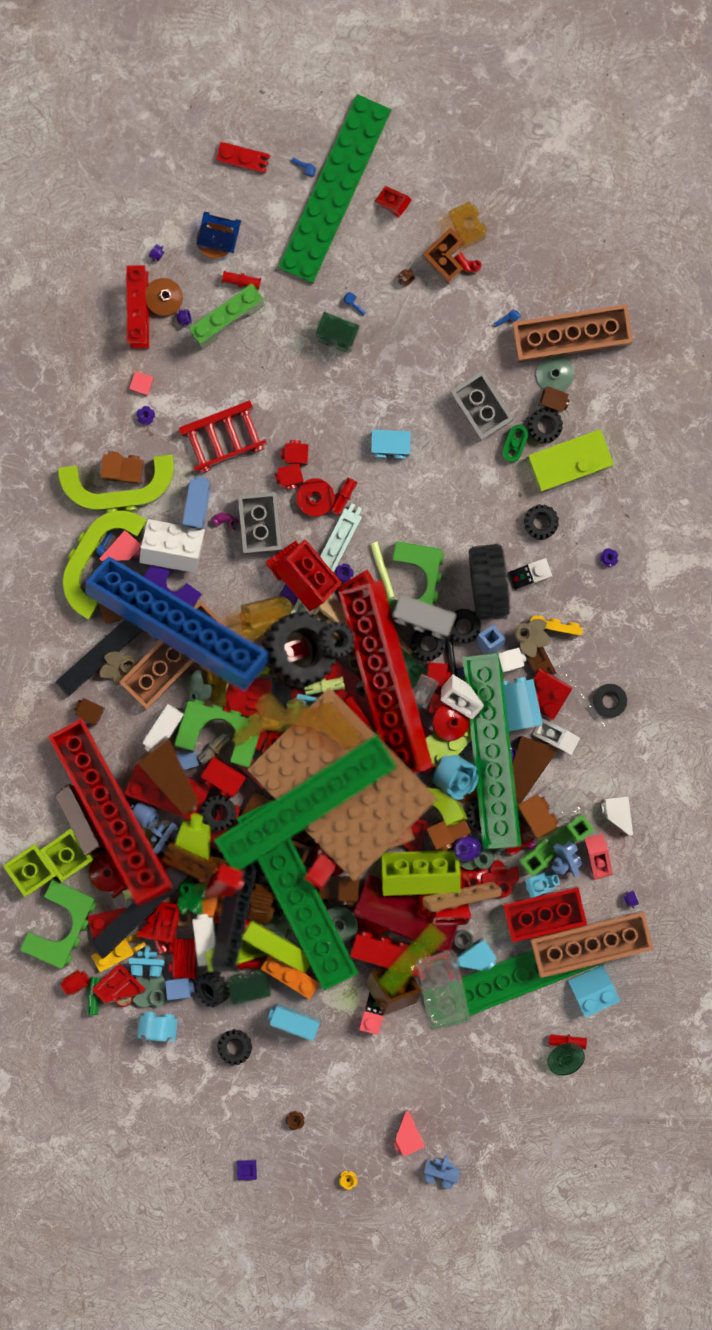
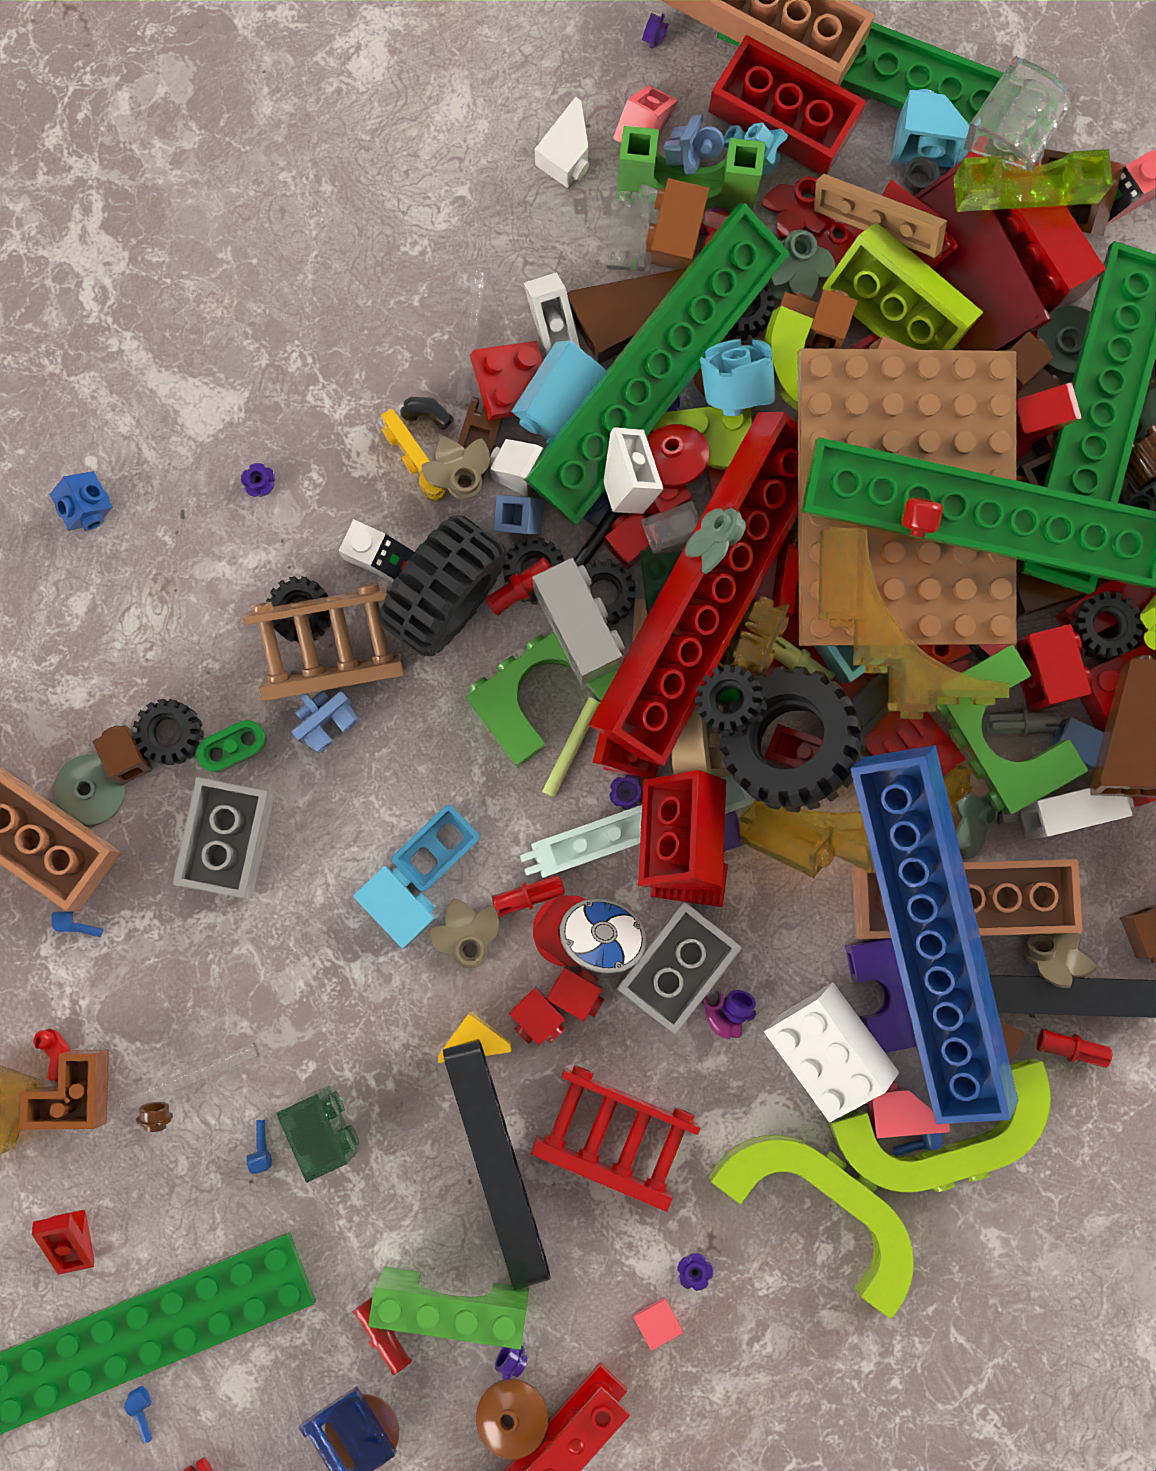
camera: 140 degrees left, 5 degrees down
dark orange brick [101,451,144,484] -> none
medium blue window [183,476,211,529] -> none
dark purple head [454,836,481,862] -> none
lime brick [527,429,614,493] -> none
black tyre [593,684,627,718] -> none
none -> blue brick [49,471,113,531]
none -> medium nougat fence [243,583,405,701]
none -> medium blue hips [291,690,359,754]
none -> dark azure piece [392,805,480,892]
none -> black arm [400,396,454,430]
none -> dark tan plate [429,898,499,968]
none -> yellow slope [437,1011,512,1063]
none -> black beam [443,1039,551,1290]
none -> red pin [485,557,552,616]
none -> shield [560,899,646,974]
none -> sand green plate [685,508,746,574]
none -> dark purple plate [721,990,756,1023]
none -> clear yellow hinge [732,597,790,674]
none -> red piece [901,498,943,537]
none -> red axle [1036,1028,1113,1068]

